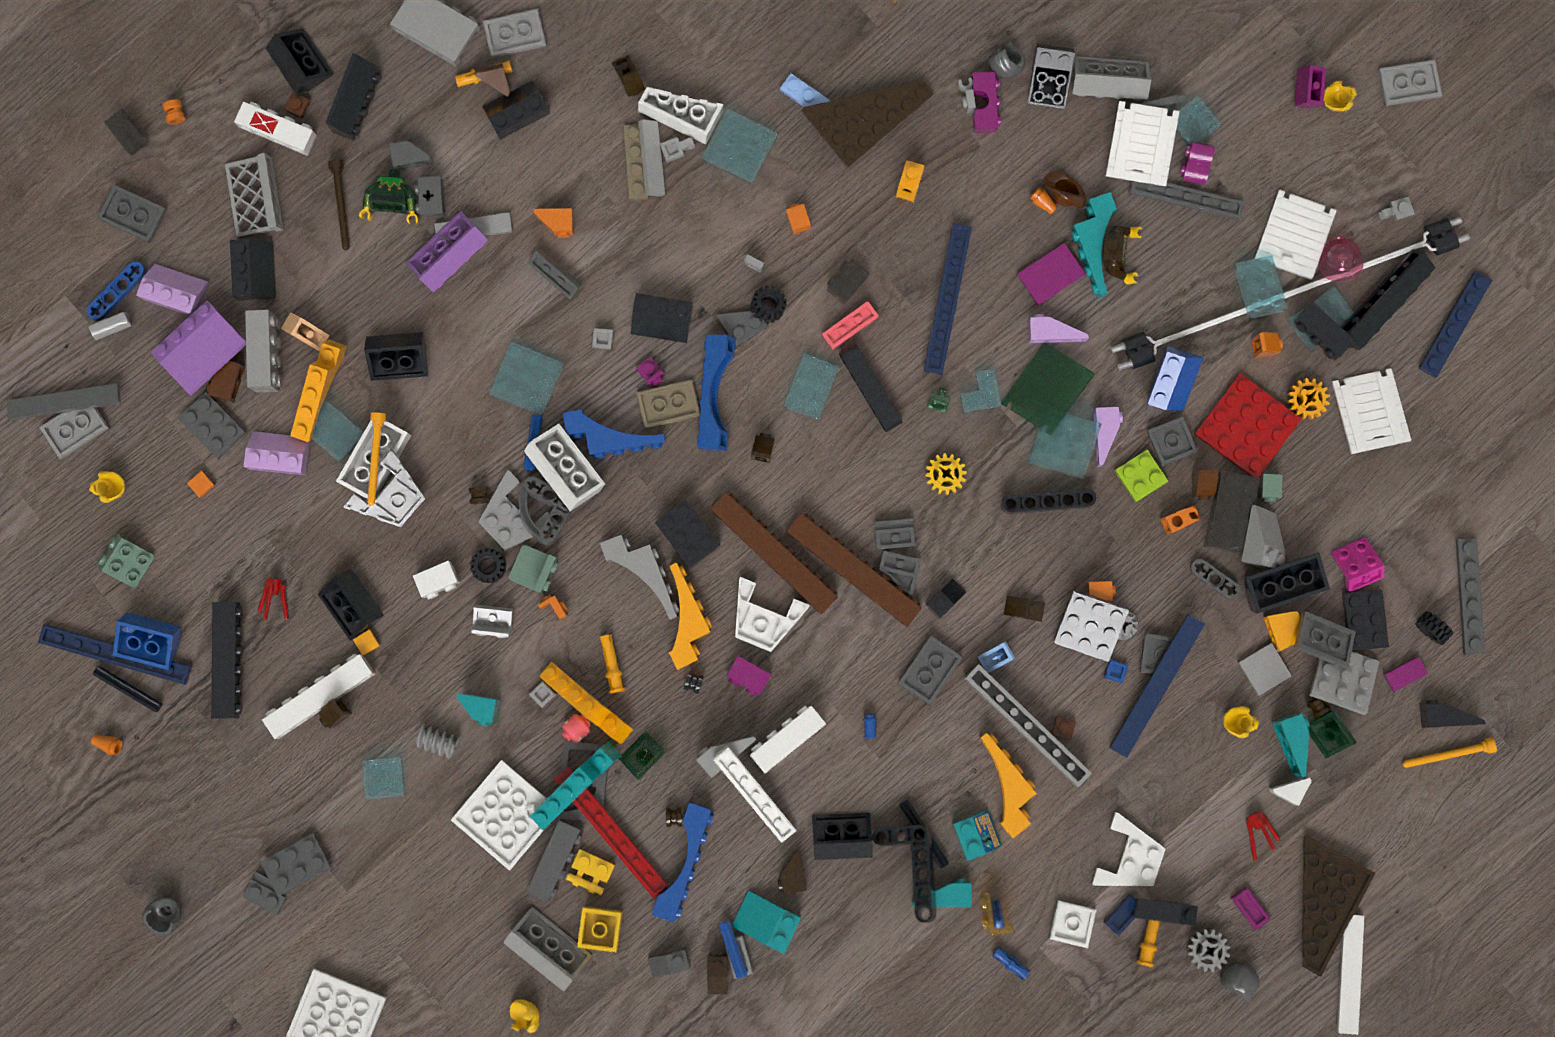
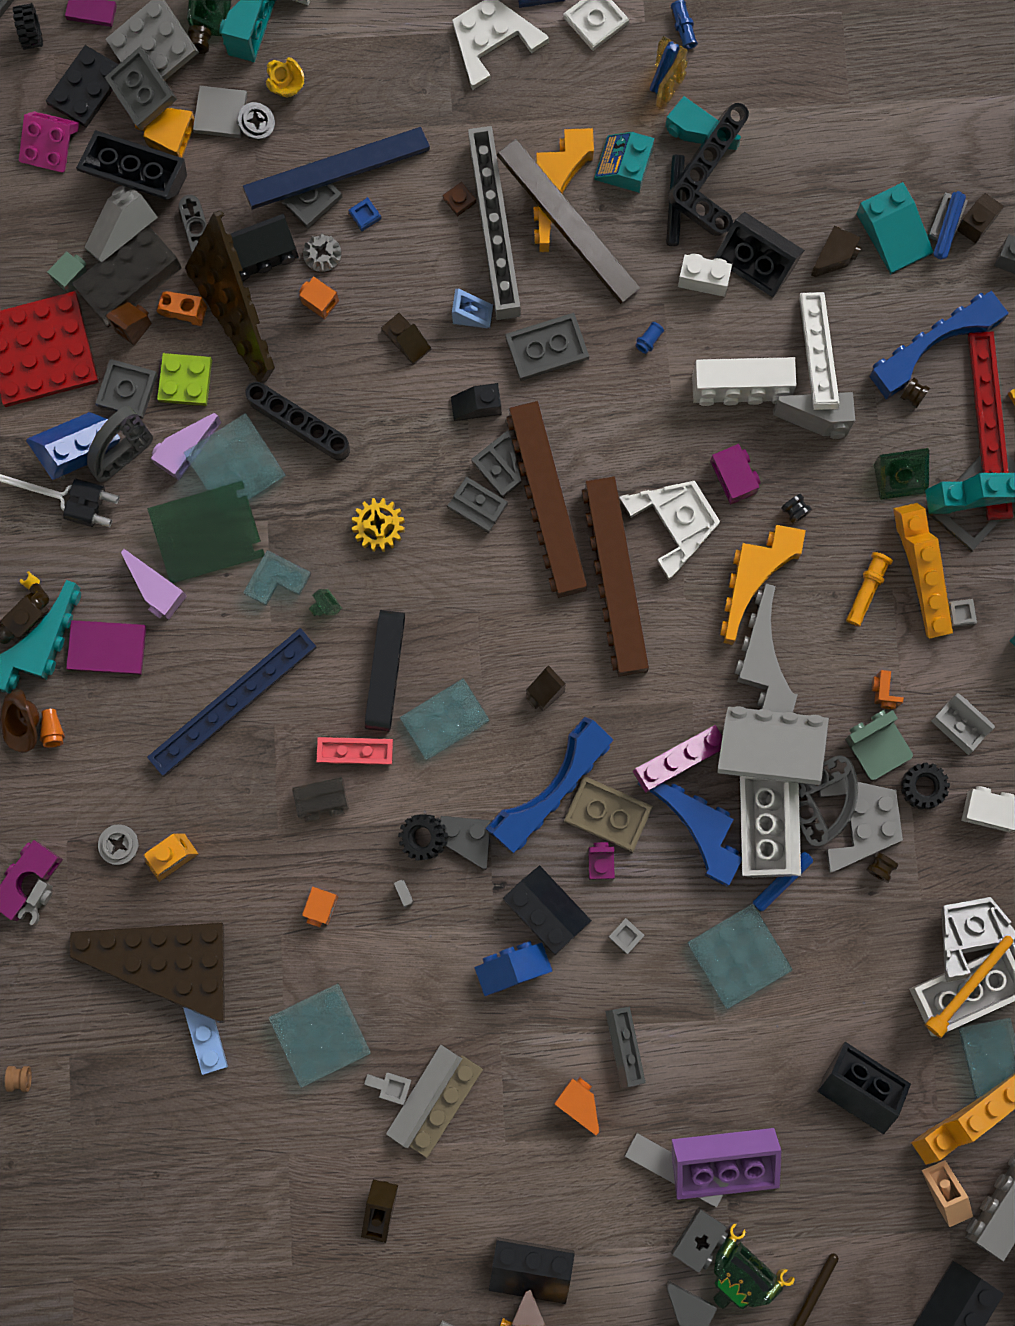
camera: 140 degrees left, 5 degrees down
coral head [562,714,591,743] -> none
white wedge [638,87,723,144] -> none
black brick [655,499,721,570] -> none
plate [1054,589,1129,662] -> none
none -> dark grey beam [87,406,153,482]
none -> light grey gear [98,824,139,865]
none -> dark brown wing [185,210,275,383]
none -> black slope [231,214,299,281]
none -> gear [237,102,275,141]
none -> blue brick [474,941,552,996]
none -> tile [496,139,640,304]
none -> plate [632,725,723,793]
none -> white brick [678,254,732,297]
none -> light grey slope [718,706,829,785]

